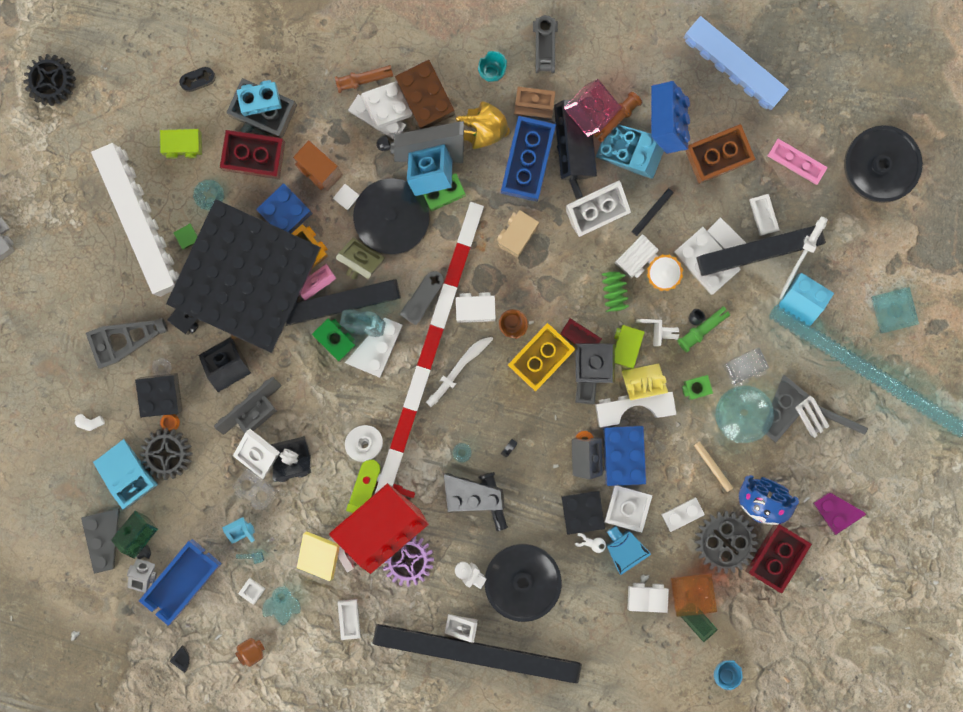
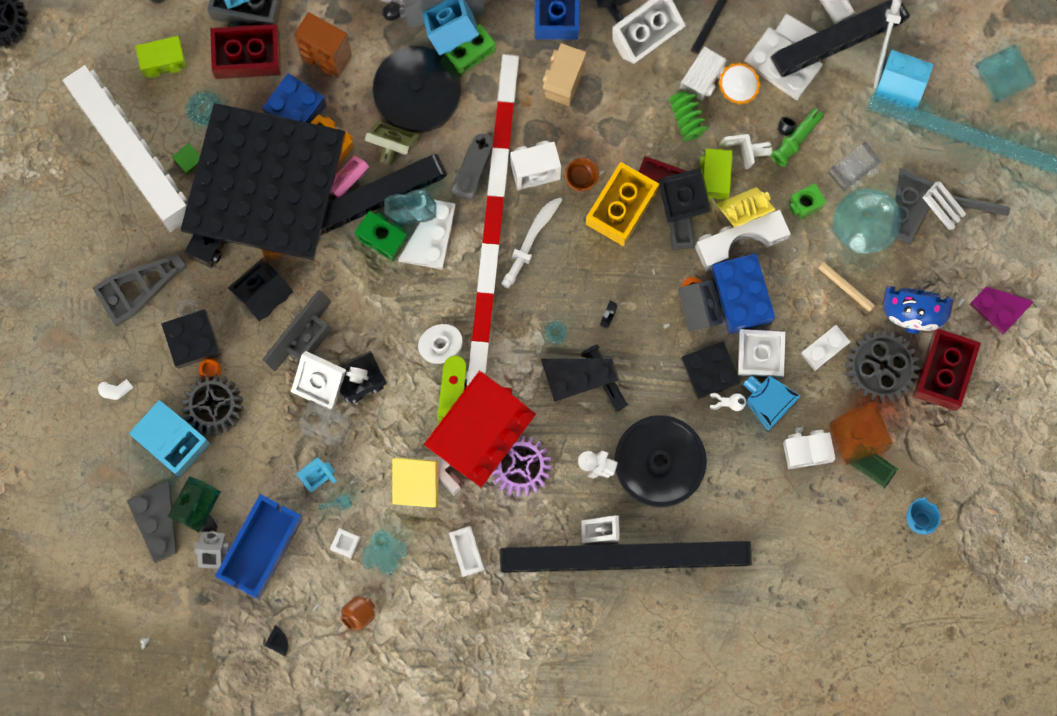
camera: 20 degrees left, 10 degrees down
white tile [333,184,360,211] -> none

